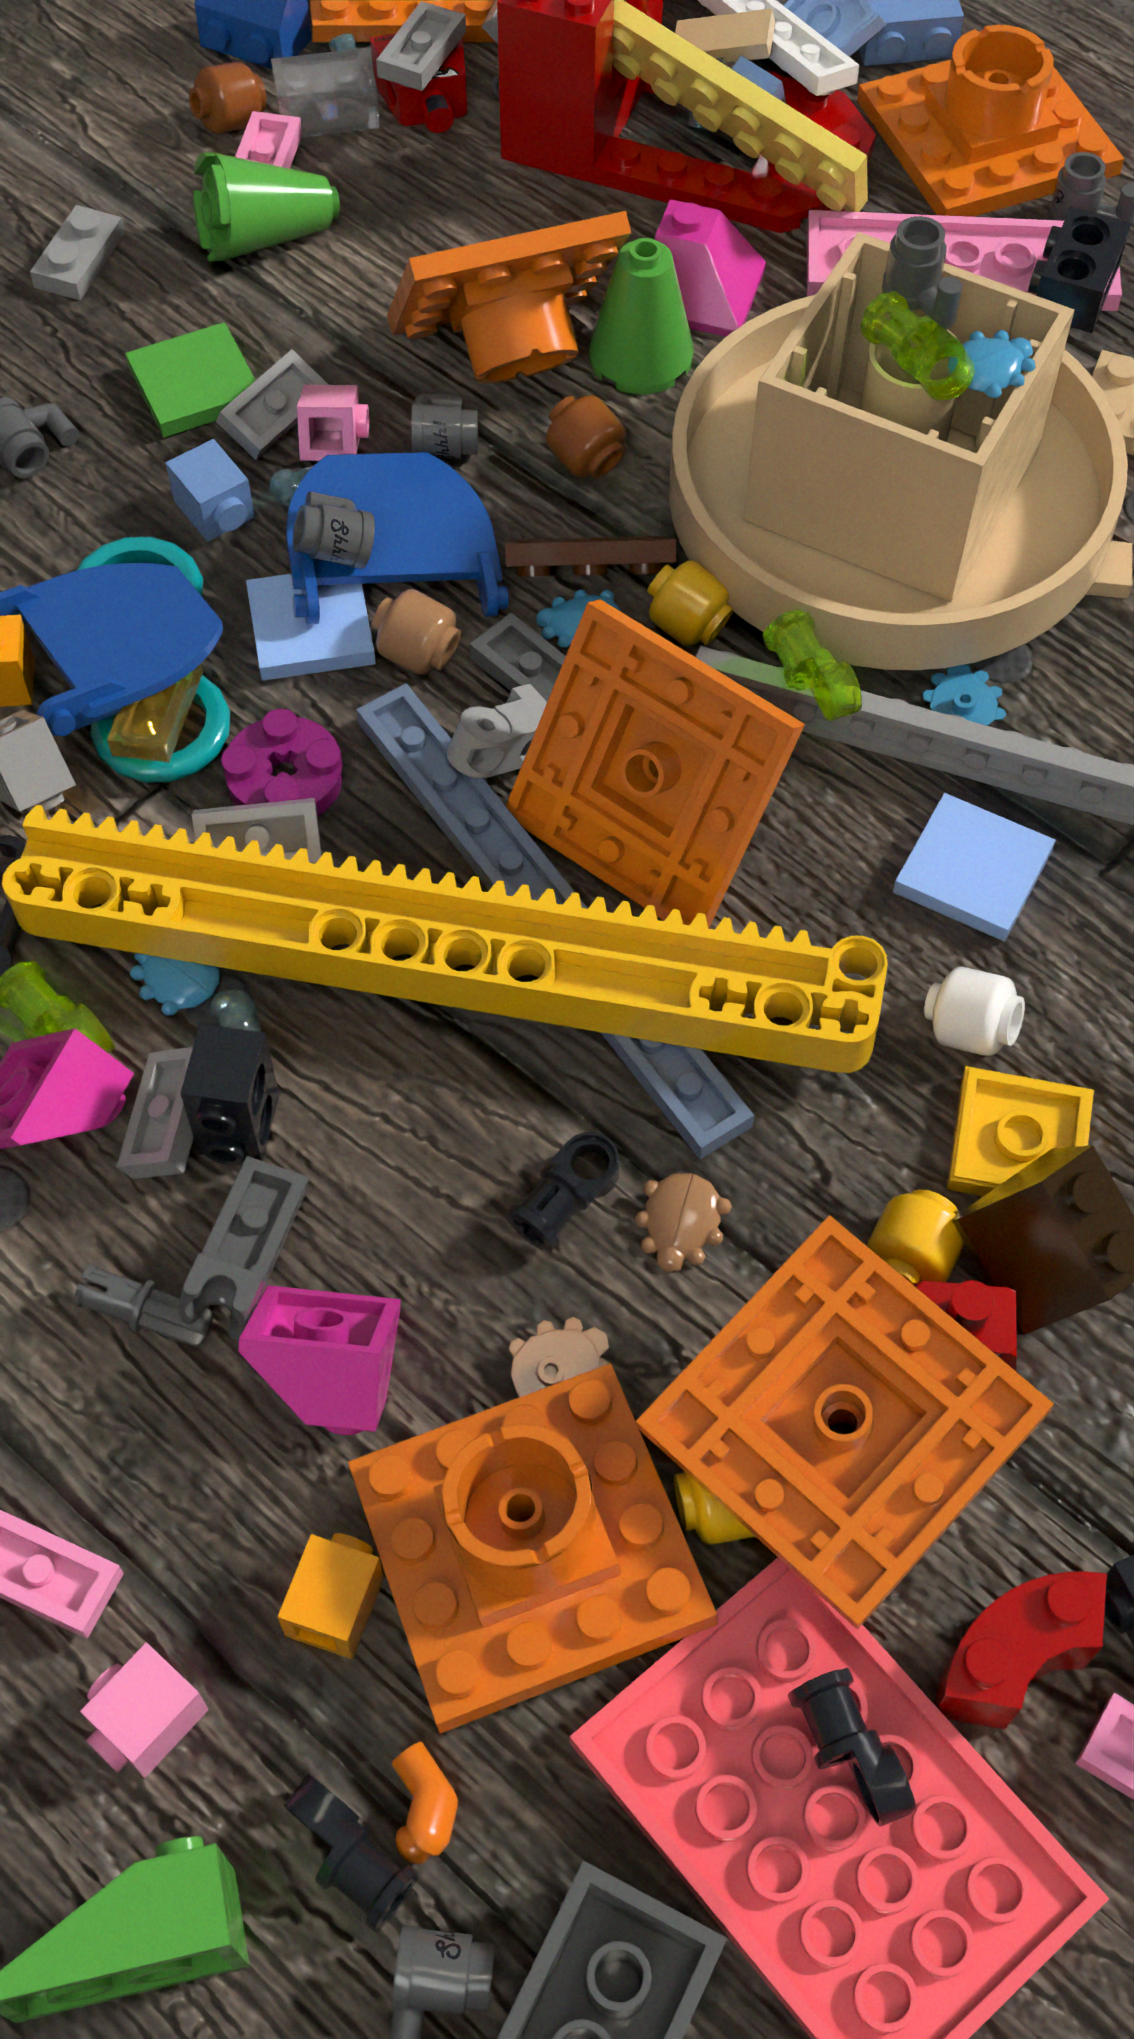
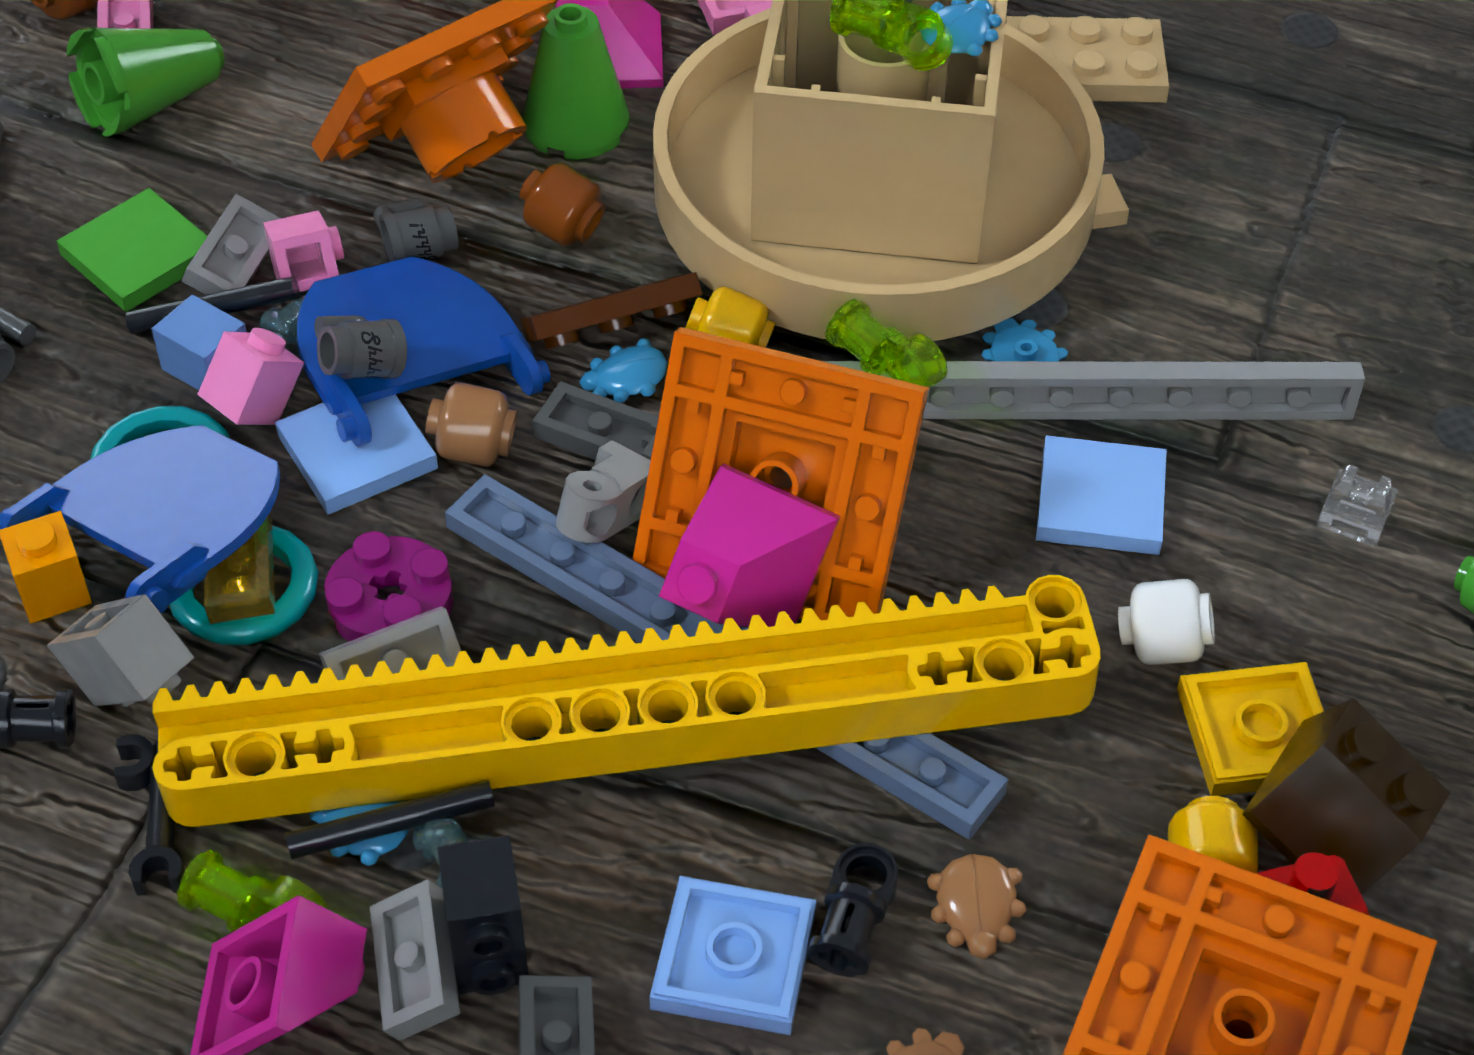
camera: 20 degrees left, 10 degrees down
none -> black bar [125,276,300,334]
none -> bright pink brick [197,328,304,425]
none -> black bar [285,780,495,859]
none -> light blue tile [649,876,817,1036]
none -> dark pink slope [659,464,840,627]

